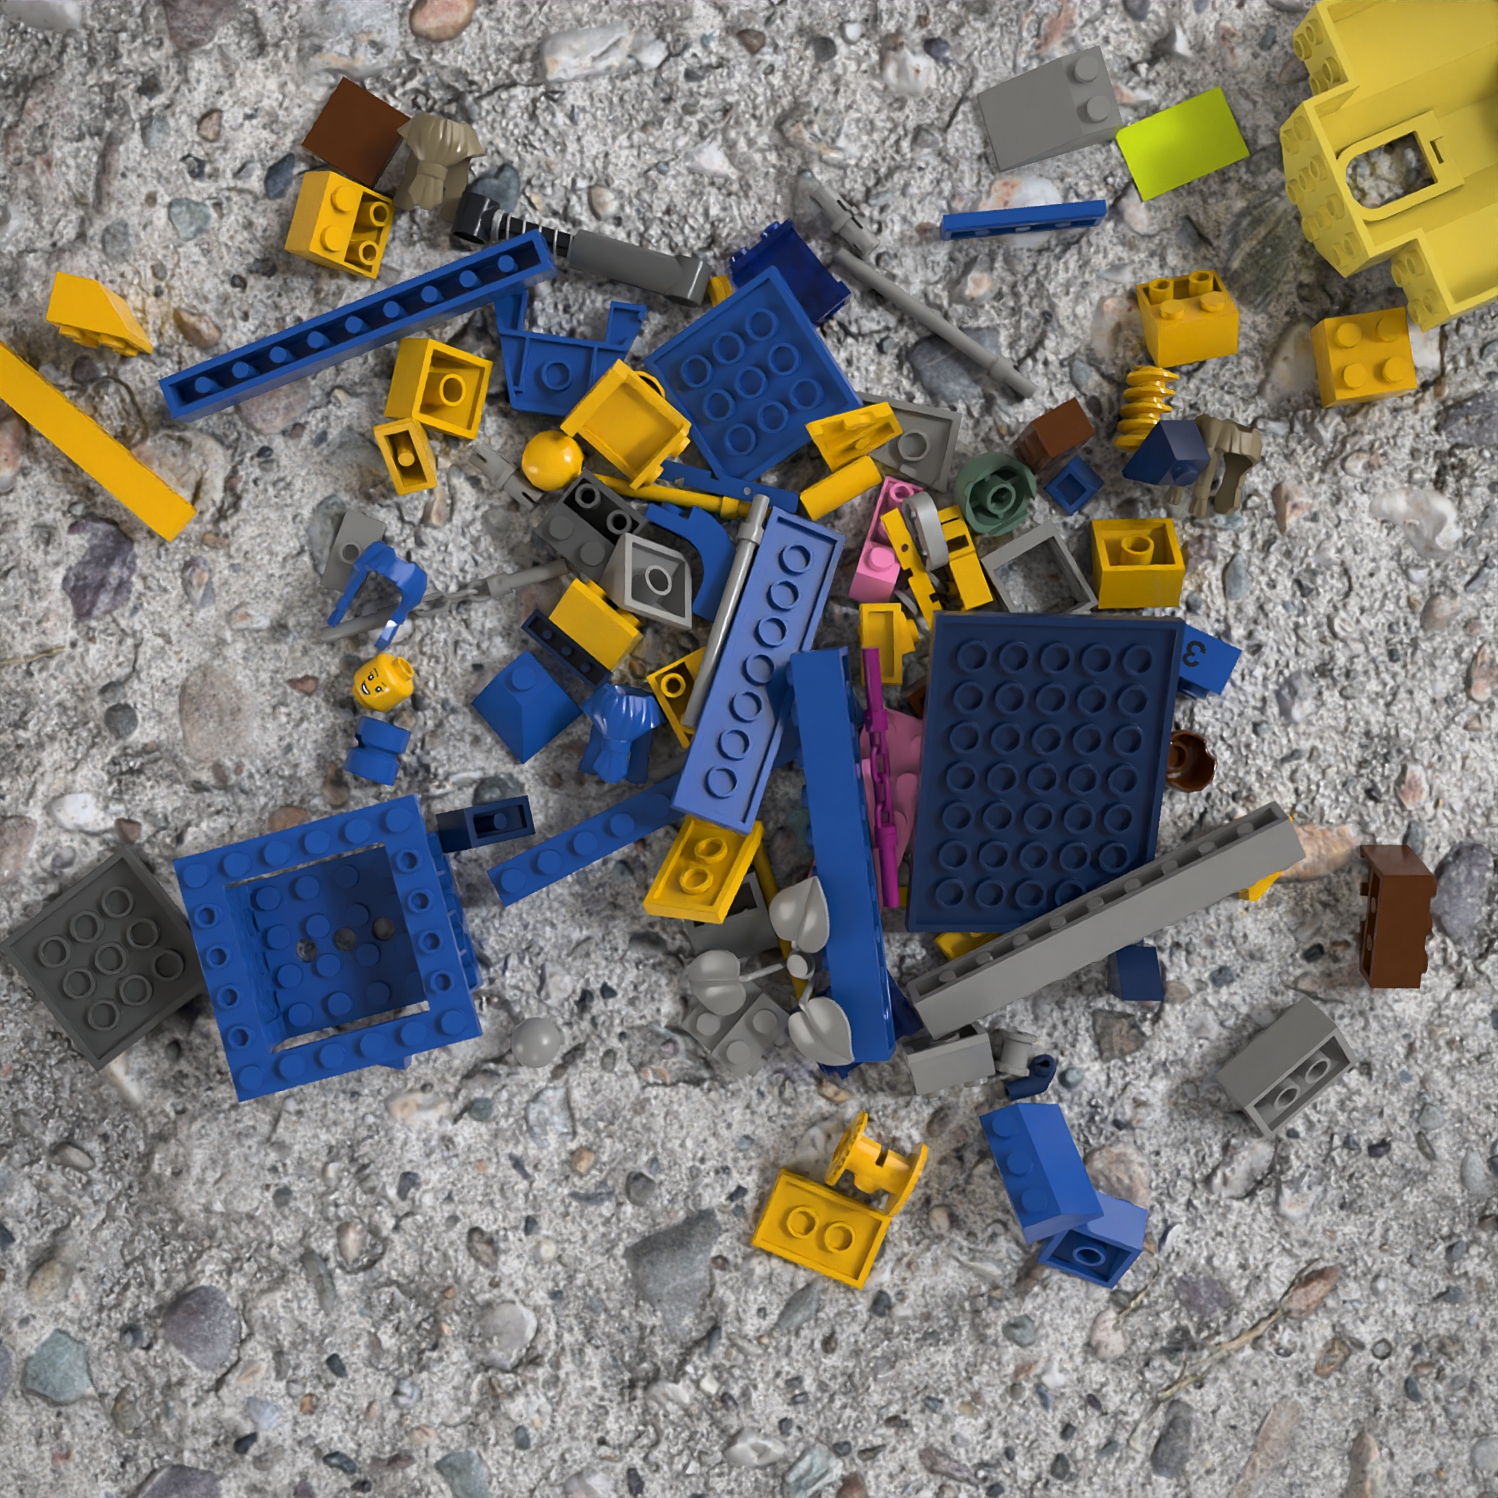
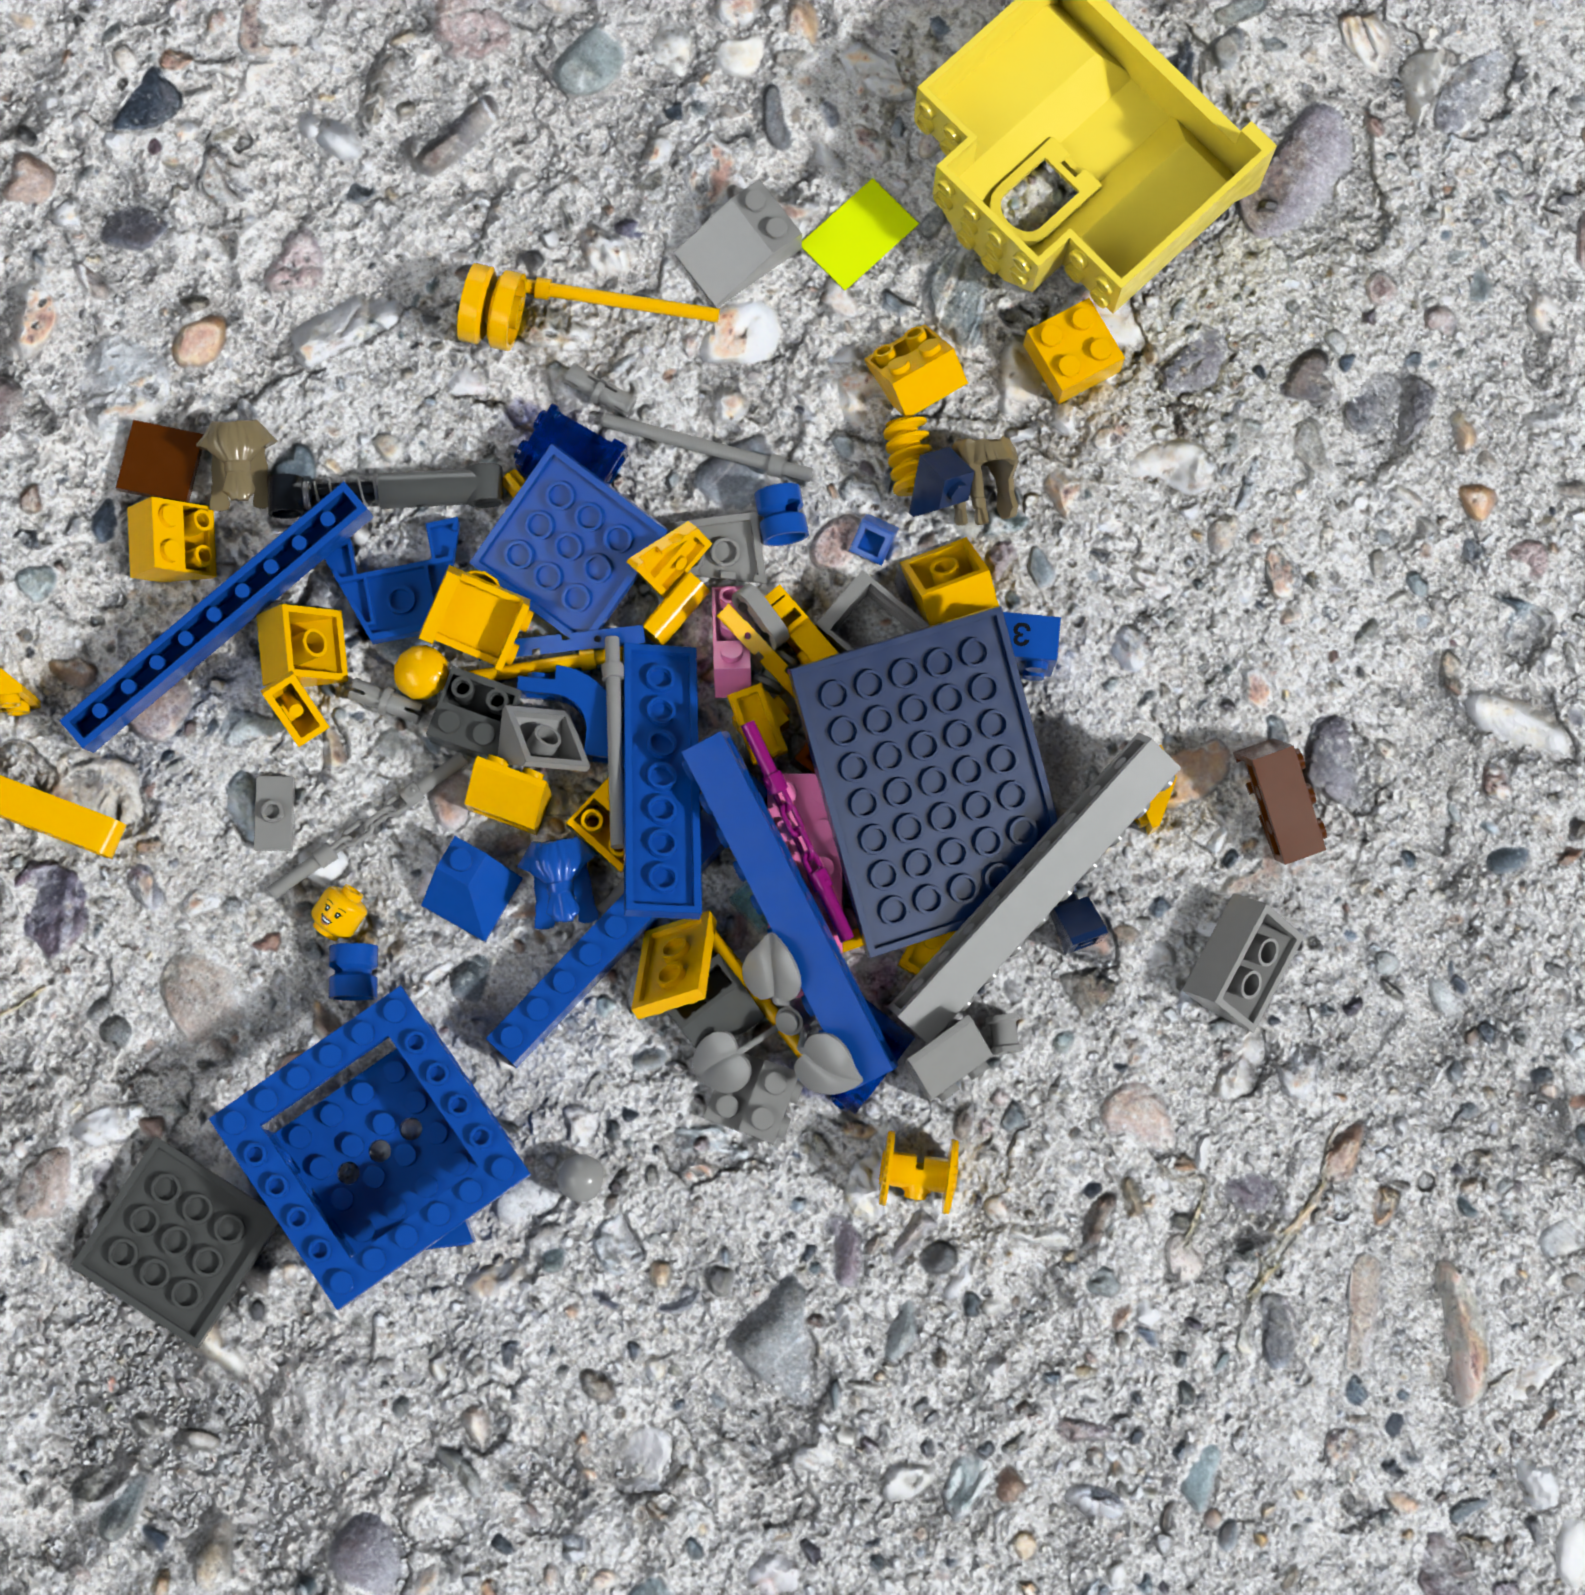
camera: 25 degrees left, 10 degrees down
blue piece [327,541,428,650] -> none
dark blue slope [435,795,536,854] -> none
dark blue piece [520,608,614,692] -> none
yellow tile [750,1167,892,1291] -> none
blue tile [939,199,1107,241] -> none
sand green cylinder [952,452,1037,536] -> none
blue slope [979,1103,1104,1244] -> none
dark blue arm [1004,1054,1056,1102] -> none
reddish brown brick [1014,397,1096,476] -> none
blue slope [1037,1190,1148,1289] -> none
reddish brown hair [1164,729,1218,793] -> none
none -> yellow wheel [457,263,526,351]
none -> yellow bar [526,277,720,323]
none -> blue wheel [754,483,809,546]

